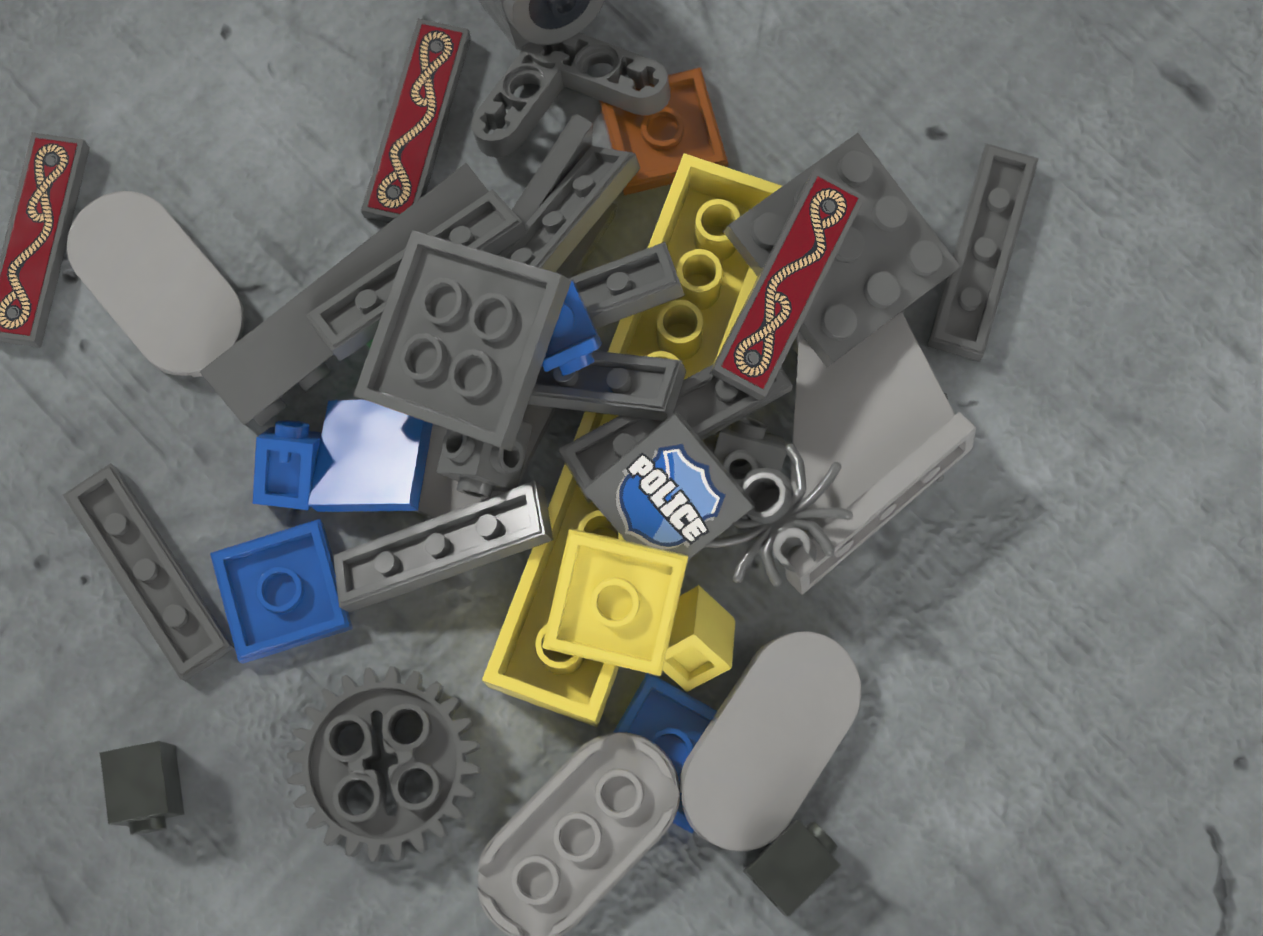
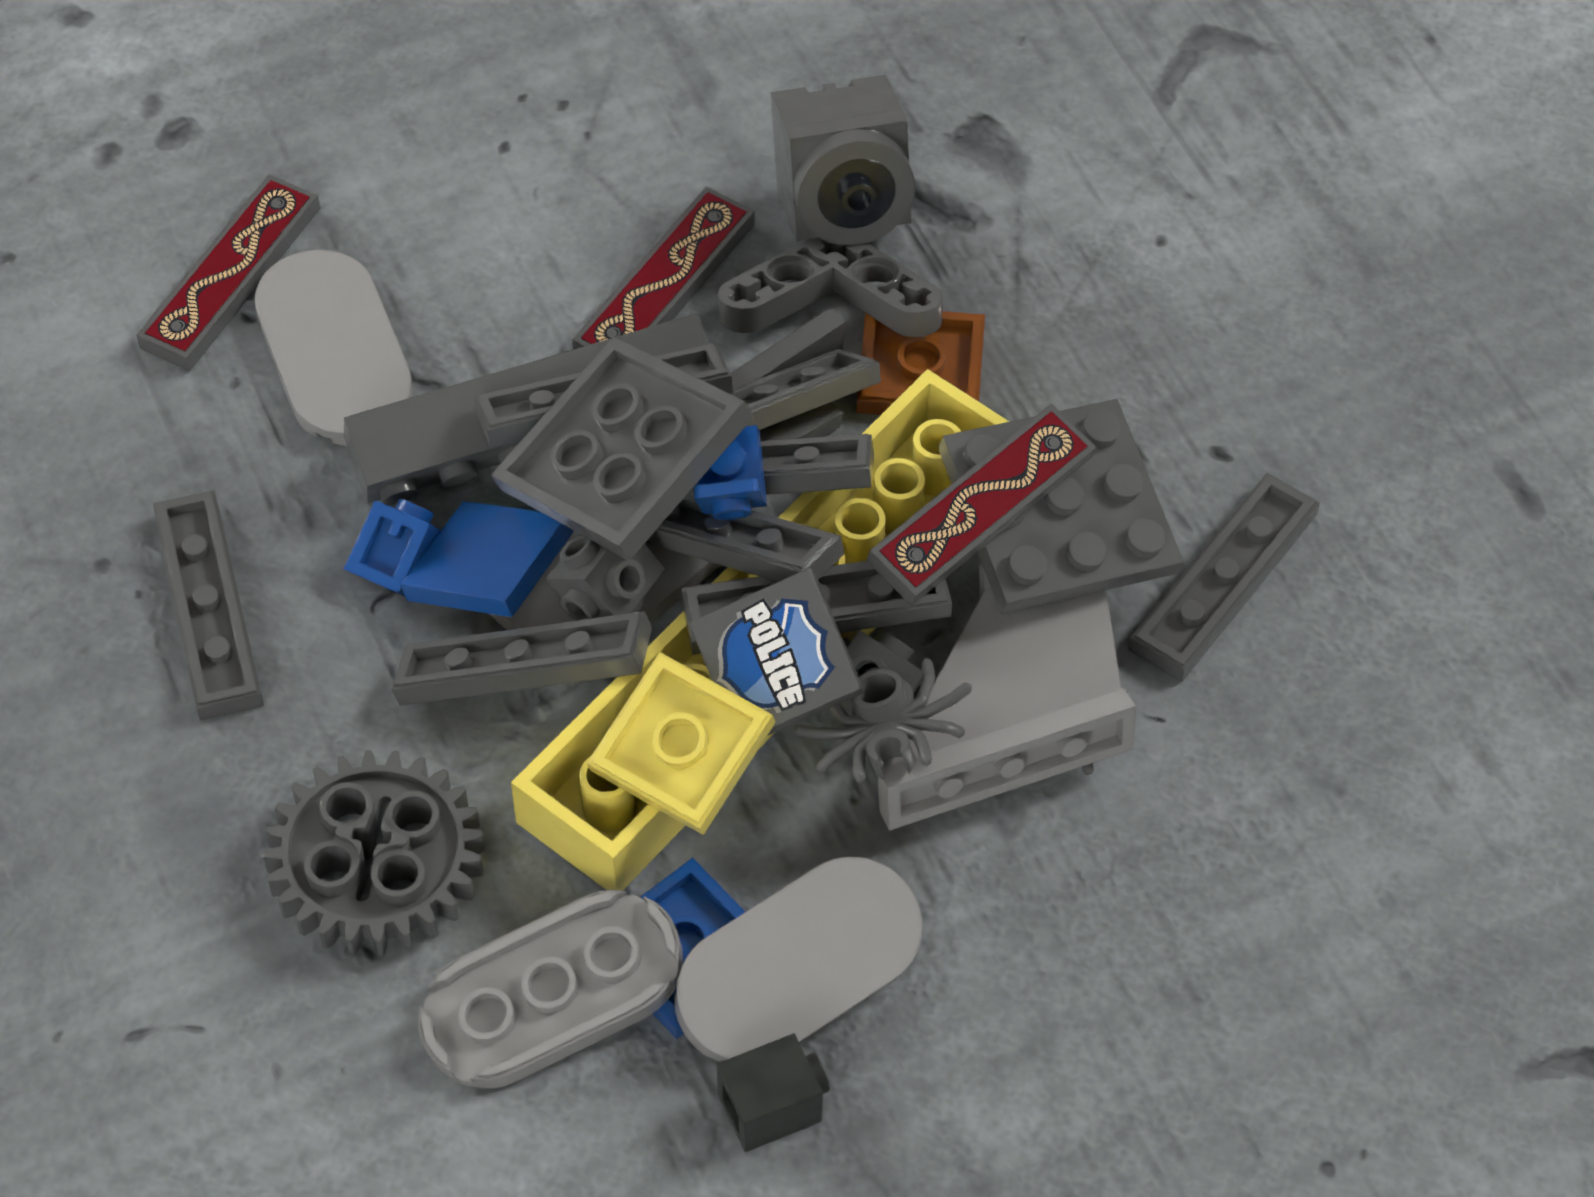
camera: 15 degrees right, 20 degrees down
pearl dark grey brick [100,741,185,835] -> none
blue tile [210,519,353,664] -> none
light yellow panel [662,585,735,692] -> none

